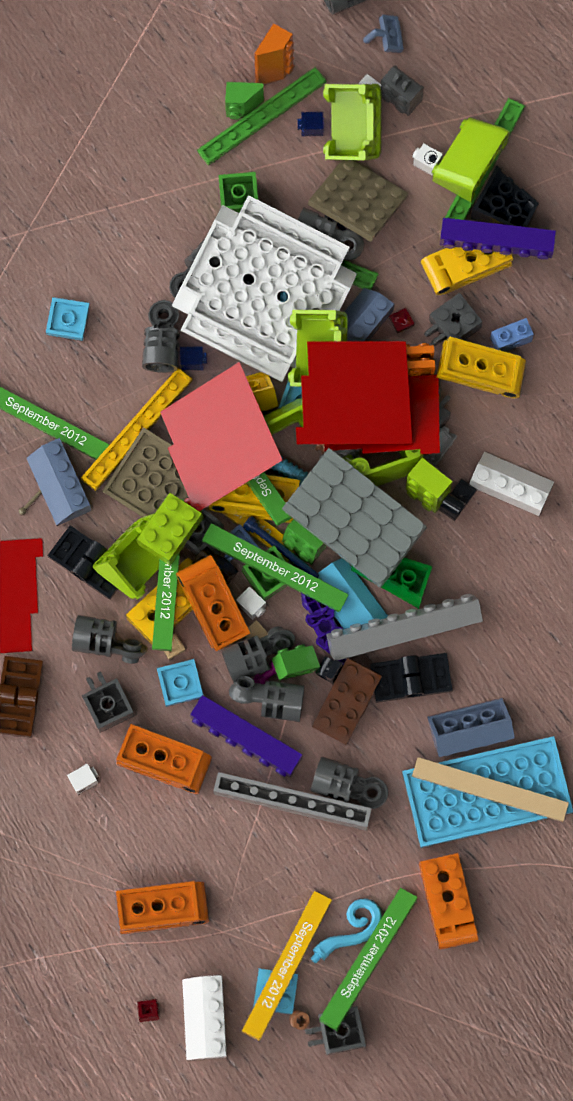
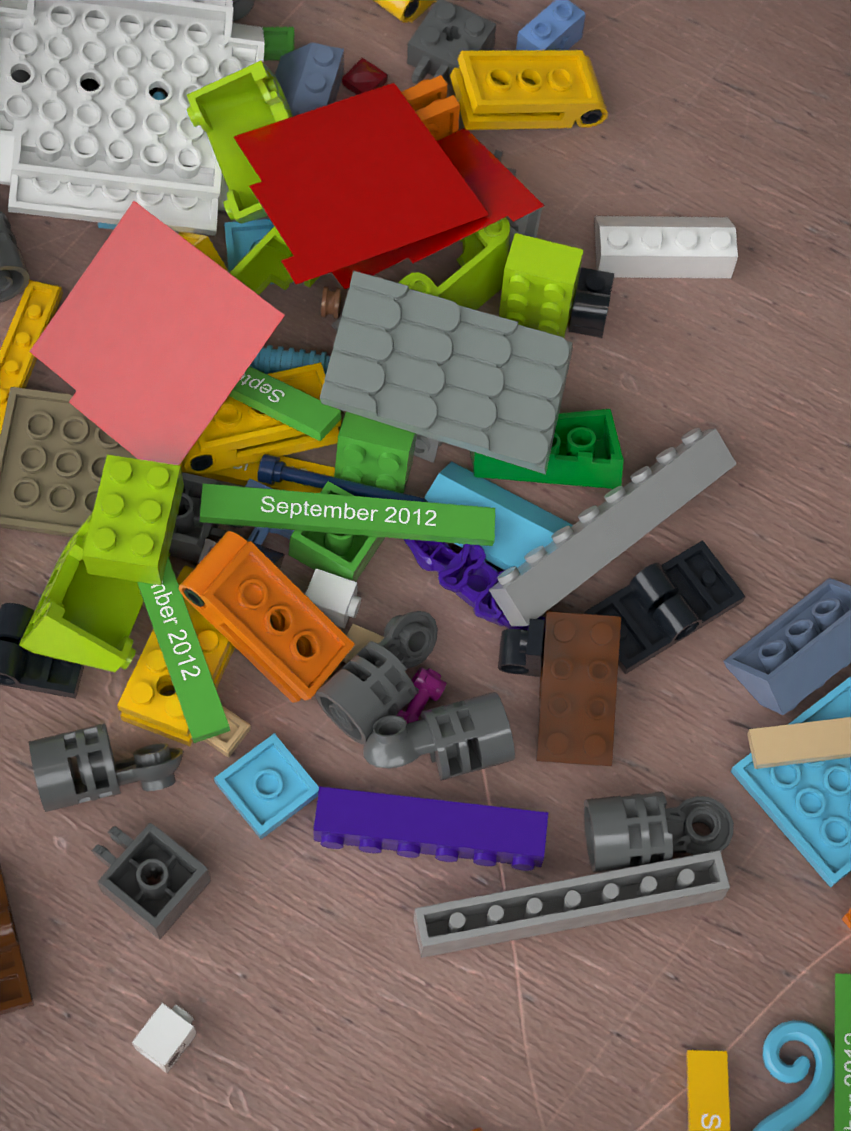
camera: 30 degrees left, 10 degrees down
orange hinge [116,724,212,794] -> none
clear blue brick [180,346,207,371] -> none
bright green brick [272,644,320,681] -> none

